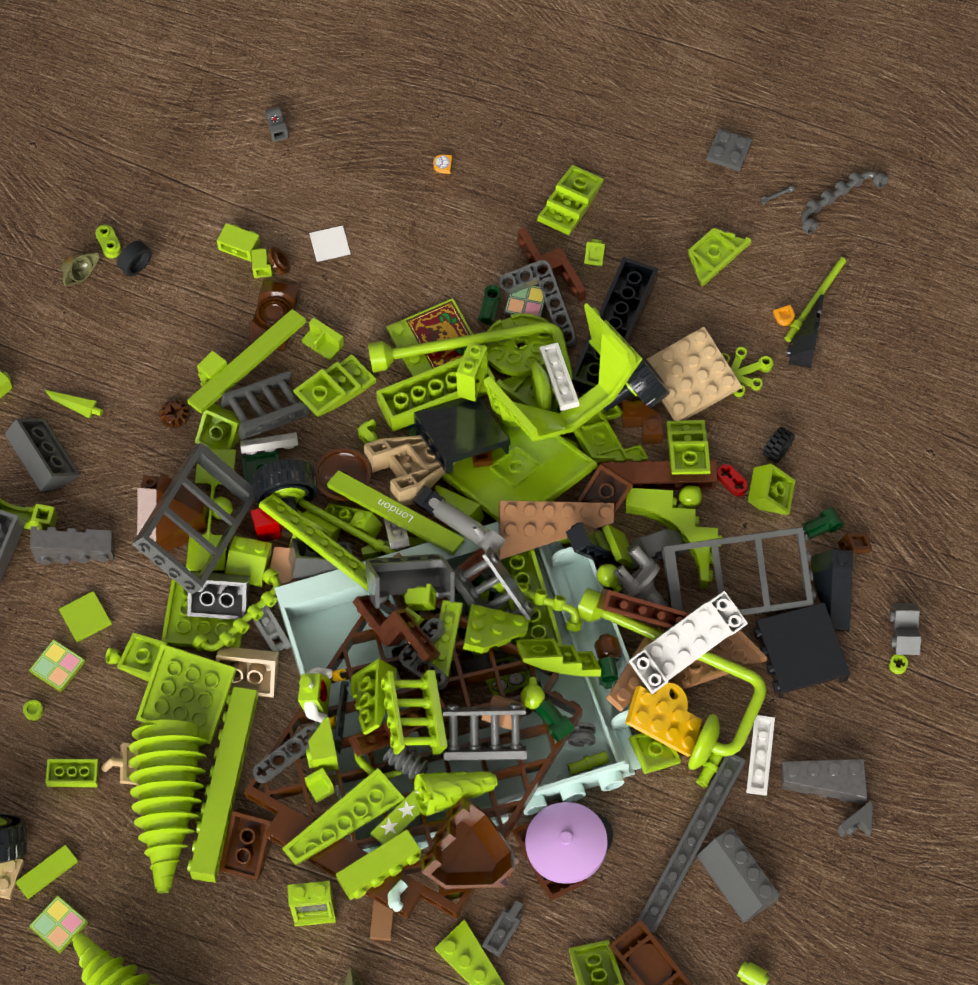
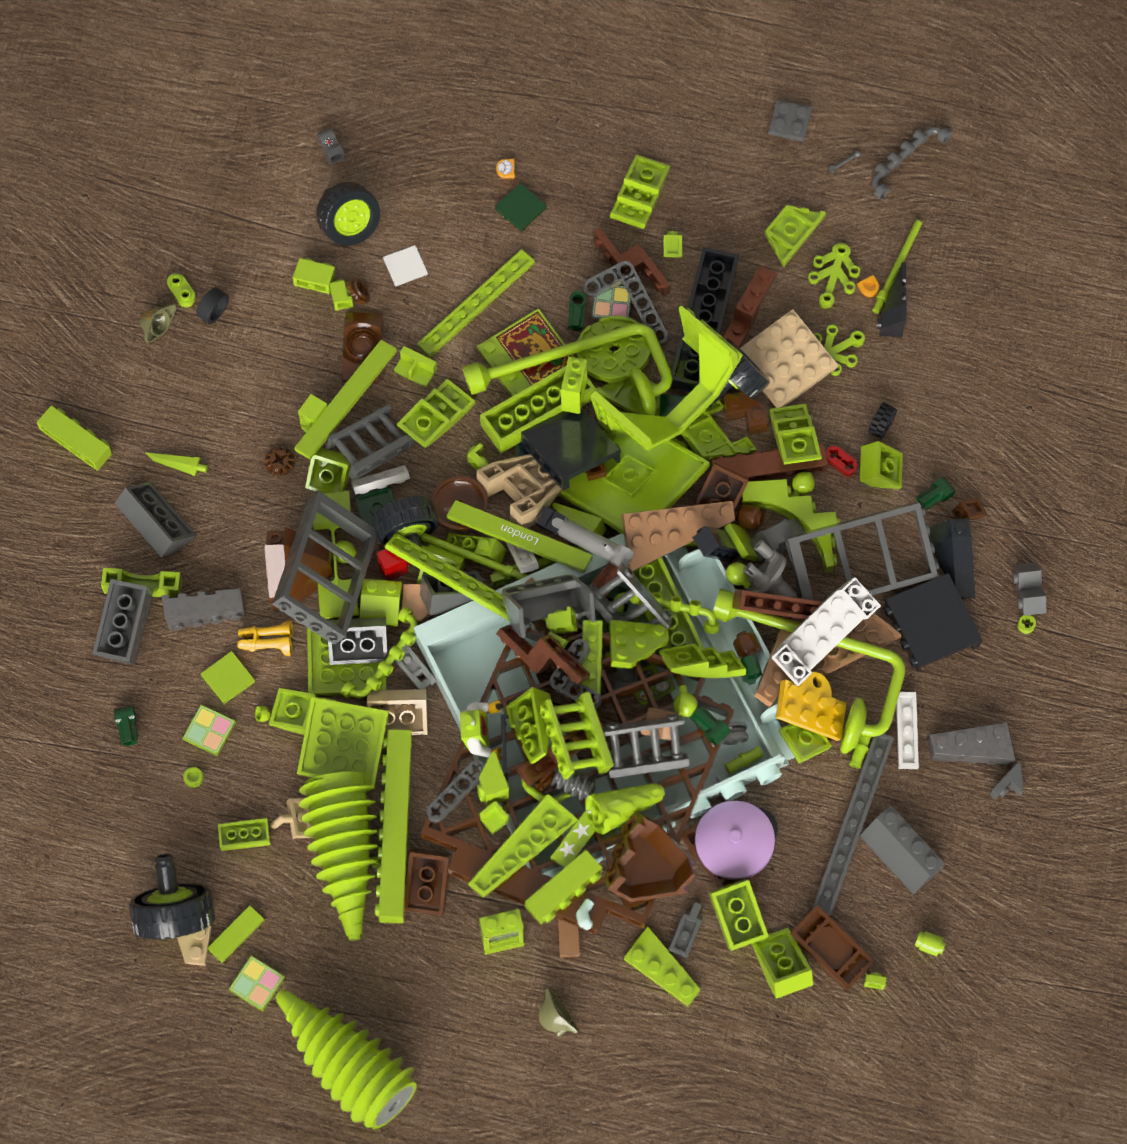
camera: 10 degrees left, 5 degrees up
white plate [540,343,579,411] -> none
none -> yellow piece [237,620,293,656]
none -> black wheel [316,182,380,246]
none -> lime tile [416,249,535,358]
none -> dark green tile [495,183,547,232]
none -> reddish brown piece [534,771,556,792]
none -> lime brick [708,878,769,951]
none -> copper bracket [723,265,777,348]
none -> reddish brown head [735,504,764,530]
none -> lime plant [808,243,860,309]

